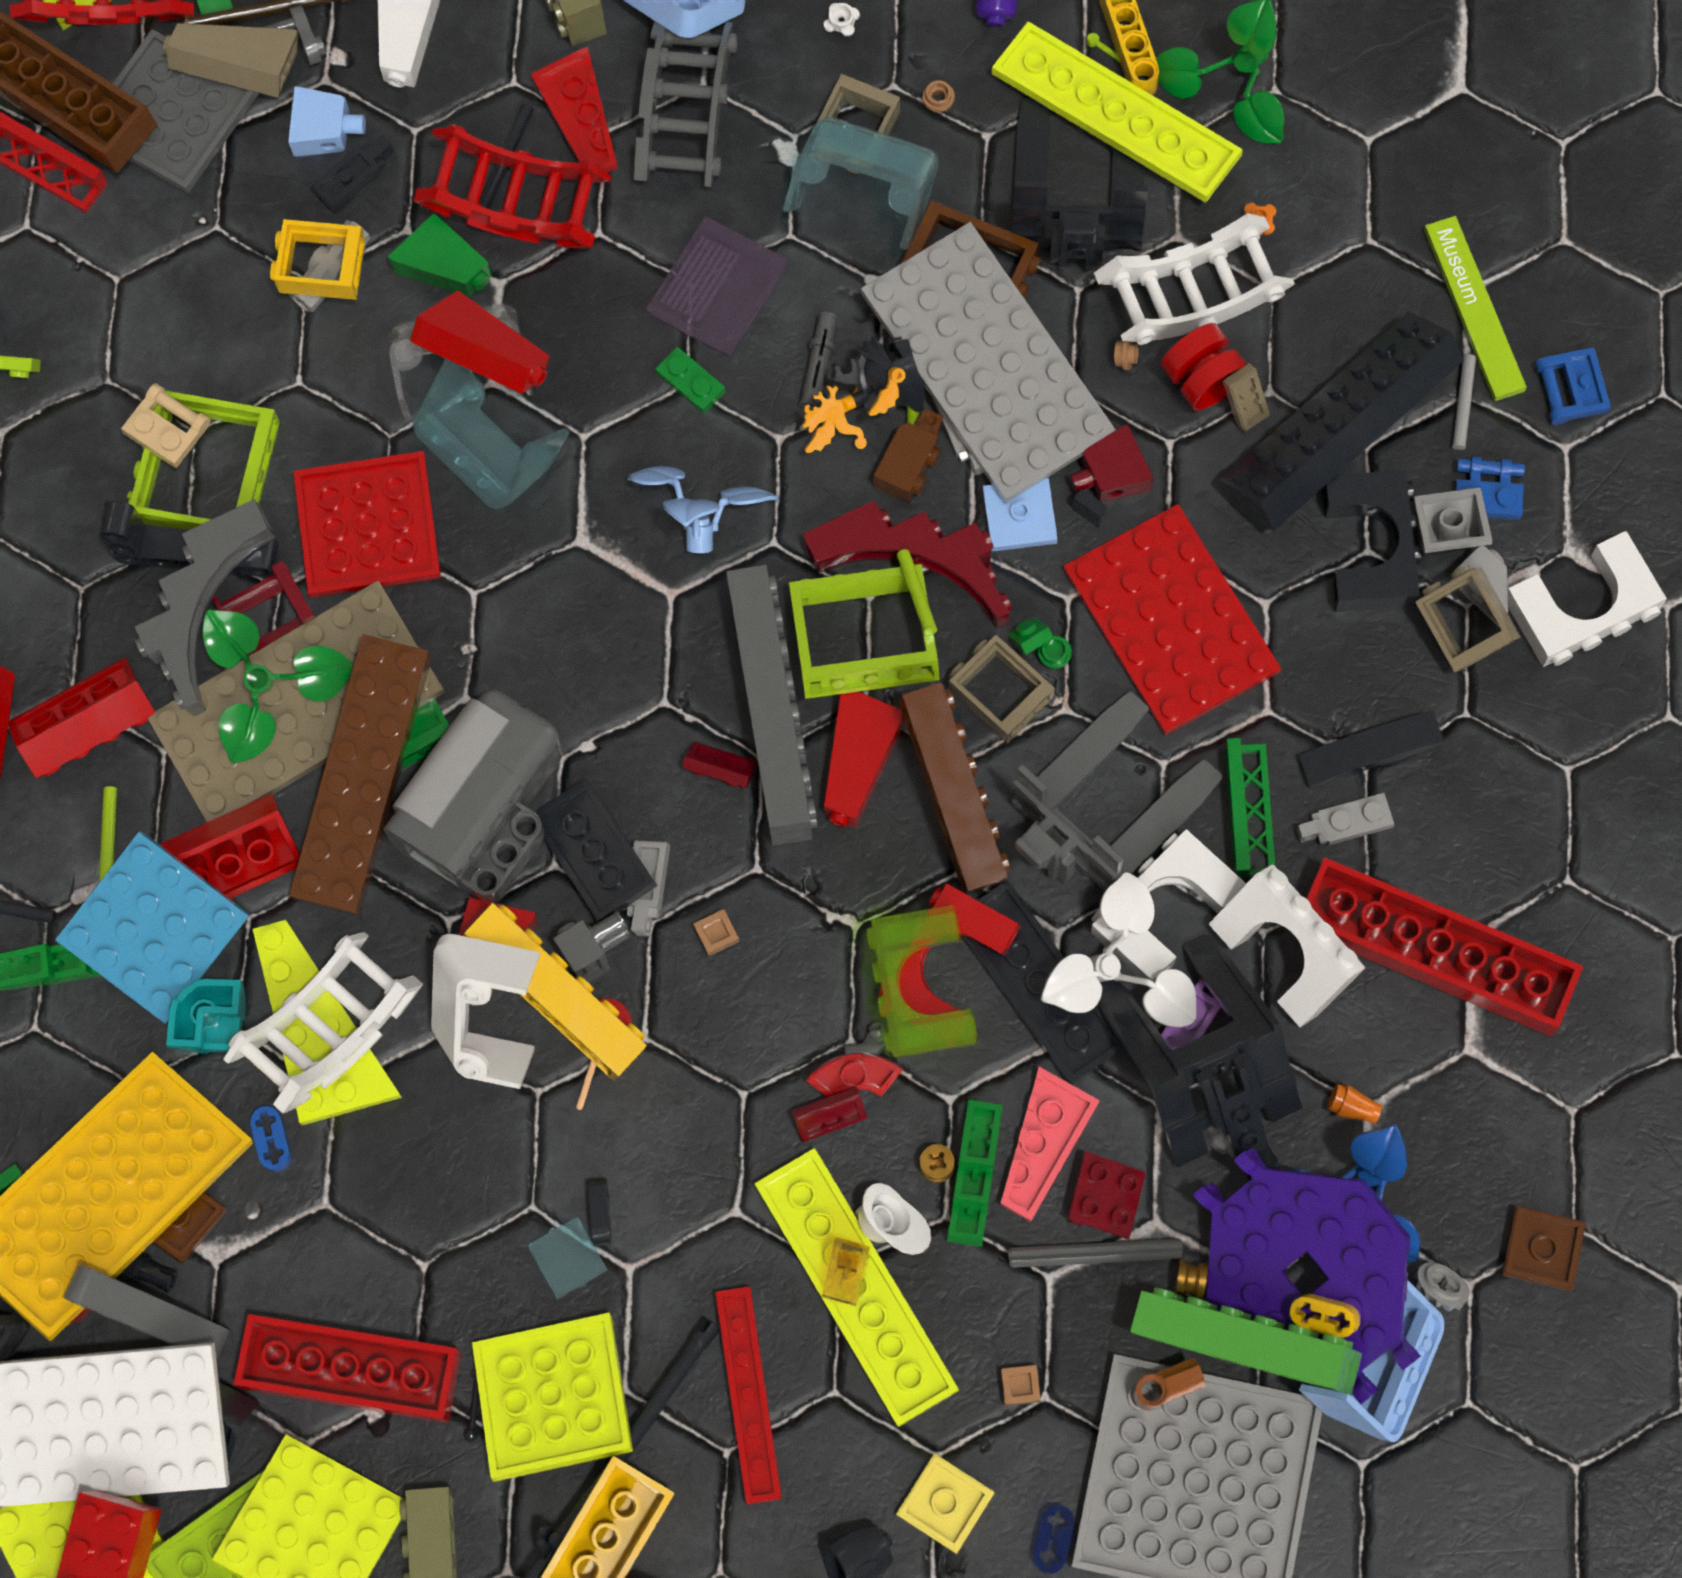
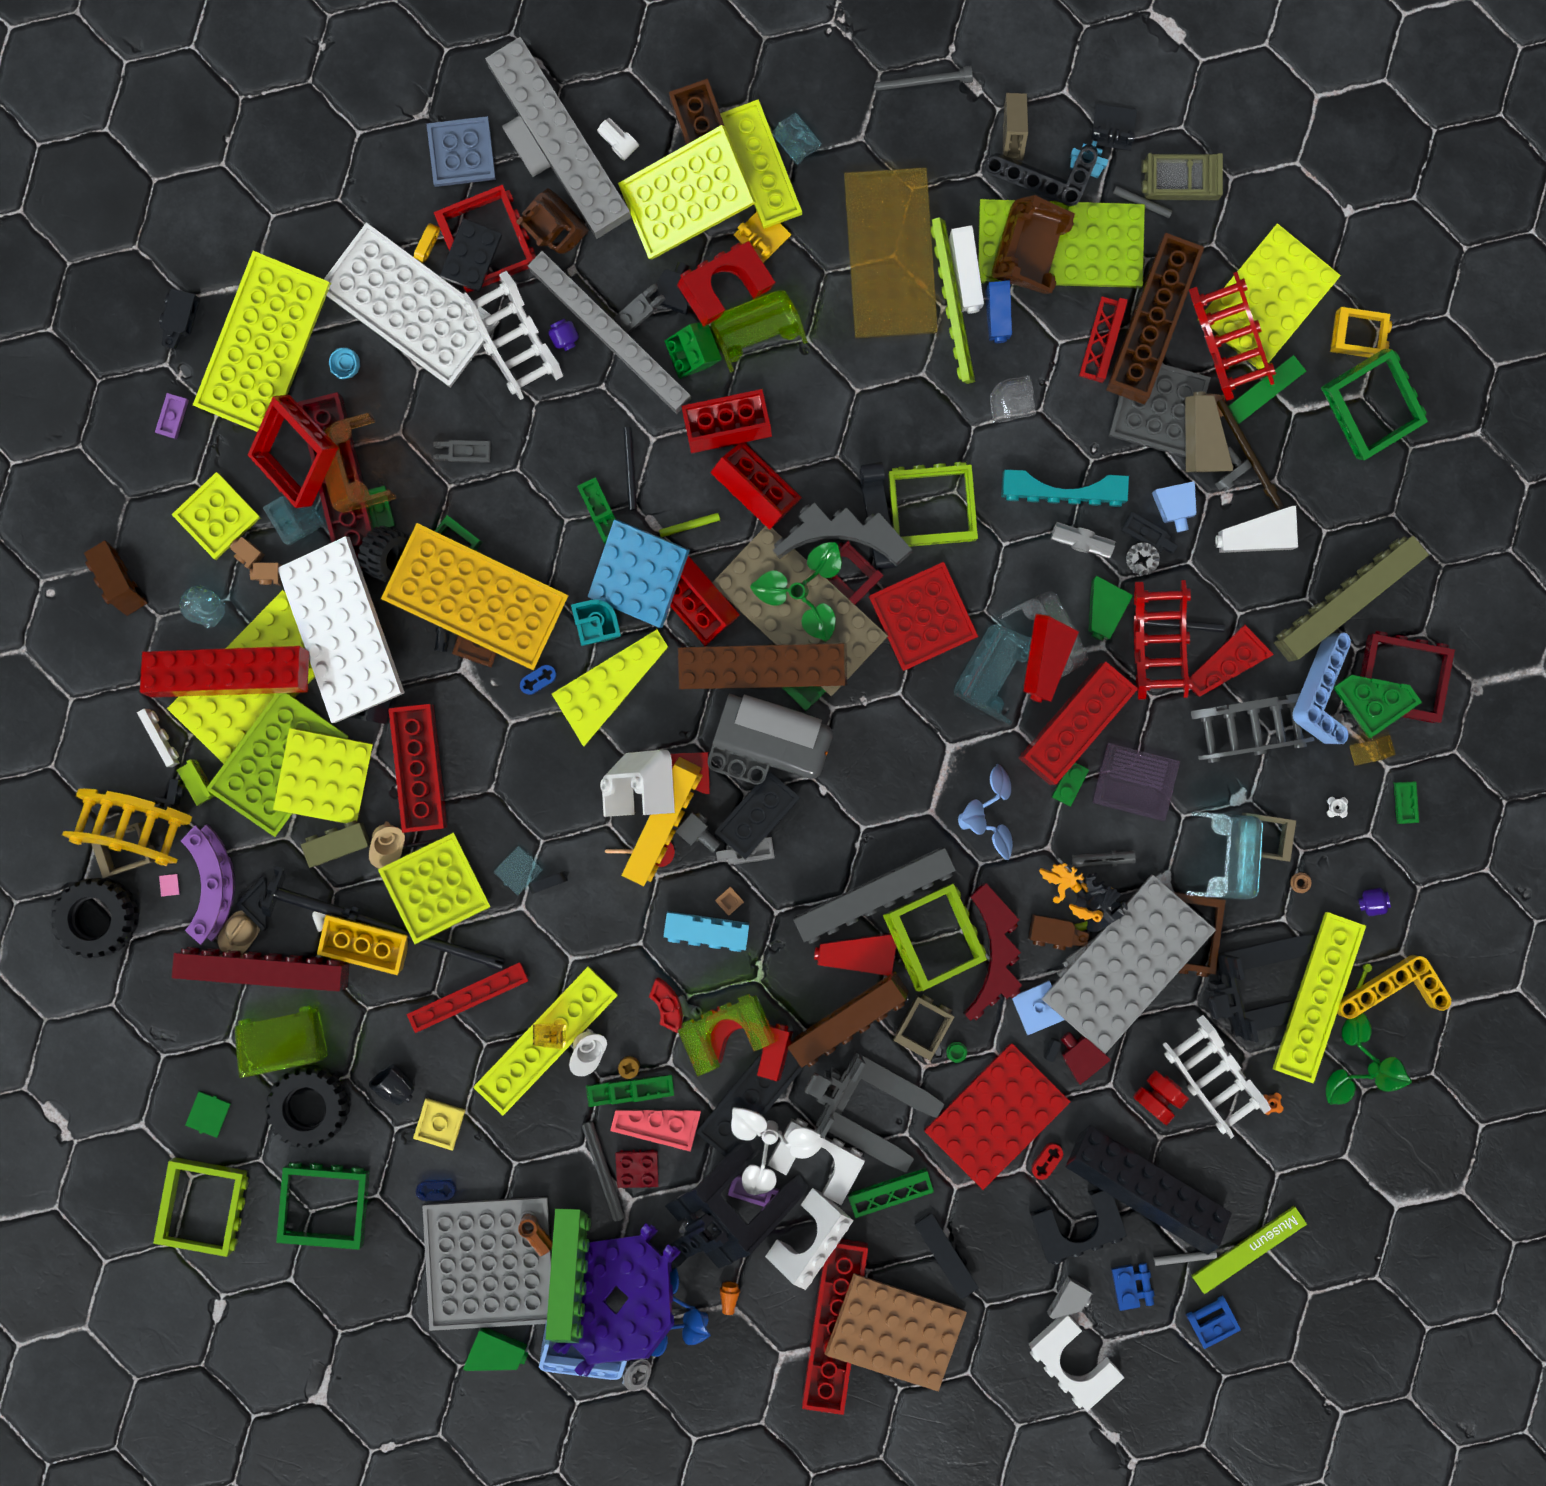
camera: 65 degrees right, 15 degrees up
dark grey beam [62,1264,231,1362] -> none
tan plate [121,383,211,468] -> none
white fence [223,932,423,1113] -> none
yellow window [270,219,366,300] -> none
dark red plate [682,741,758,788] -> none
dark red plate [792,1086,867,1142] -> none
lime bar [897,549,937,635] -> none
medium nougat plate [1001,1365,1041,1406] -> none
green plate [1007,617,1054,655] -> none
medium nougat plate [1114,340,1139,370] -> none
pearl gold wheel [1175,1260,1208,1299] -> none
dark tan plate [1223,363,1270,433] -> none
yellow beam [1290,1294,1360,1338] -> none
light grey hinge [1296,793,1394,846] -> none
light grey slope [1414,487,1492,553] -> none
dark tan window [1415,565,1521,672] -> none
reddish brown plate [1501,1206,1586,1292] -> none
none -> tan piece [369,821,405,868]
none -> green slope [463,1327,529,1371]
none -> medium azure wedge [664,911,749,952]
none -> medium nougat plate [825,1273,967,1392]
none -> clear brick [990,376,1036,423]
none -> teal arch [1001,470,1129,507]
none -> red brick [1018,662,1138,785]
none -> red beam [1031,1143,1063,1180]
none -> light grey gear [1126,542,1160,576]

